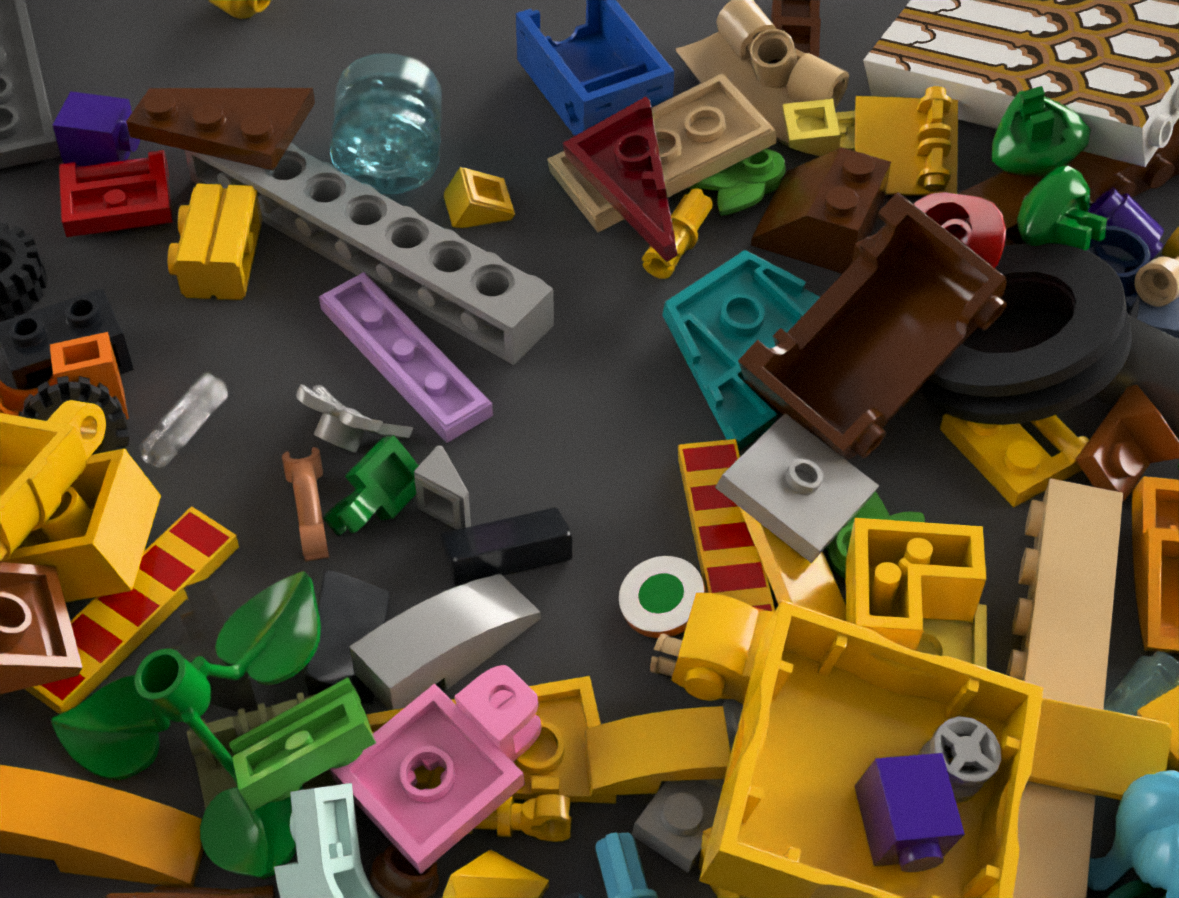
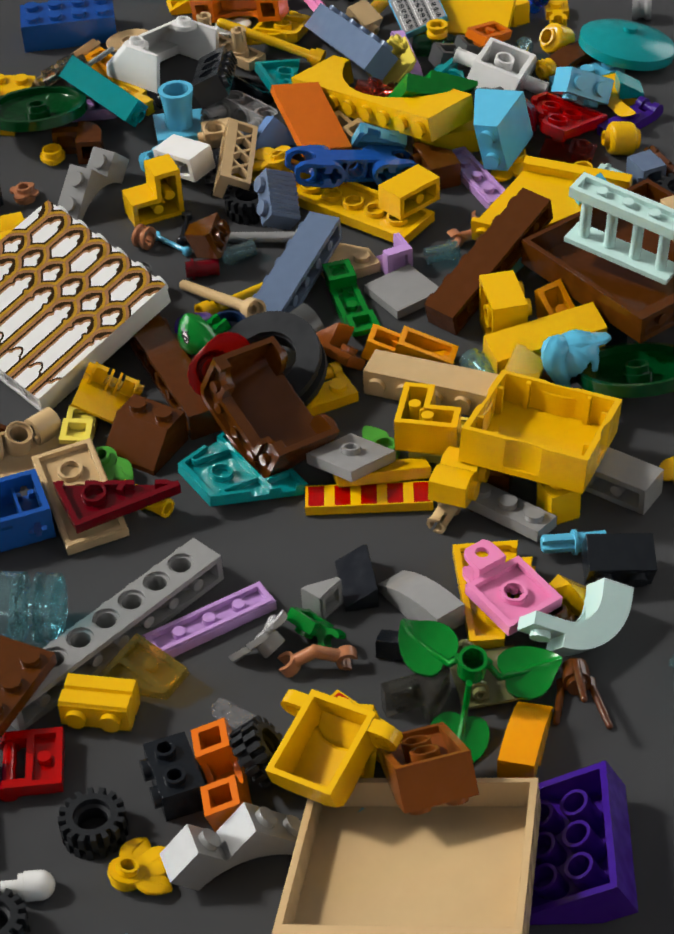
camera: 80 degrees left, 10 degrees down
bright green plate [229,677,376,811] -> none
yellow slope [444,167,515,228] -> none
yellow slope [584,706,731,796] -> none
white piece [619,556,768,638] -> none
dark purple brick [854,753,965,872] -> none
light grey wheel [918,716,1001,803] -> none
green piece [992,86,1091,177] -> none
none -> clear yellow wing [98,633,190,700]

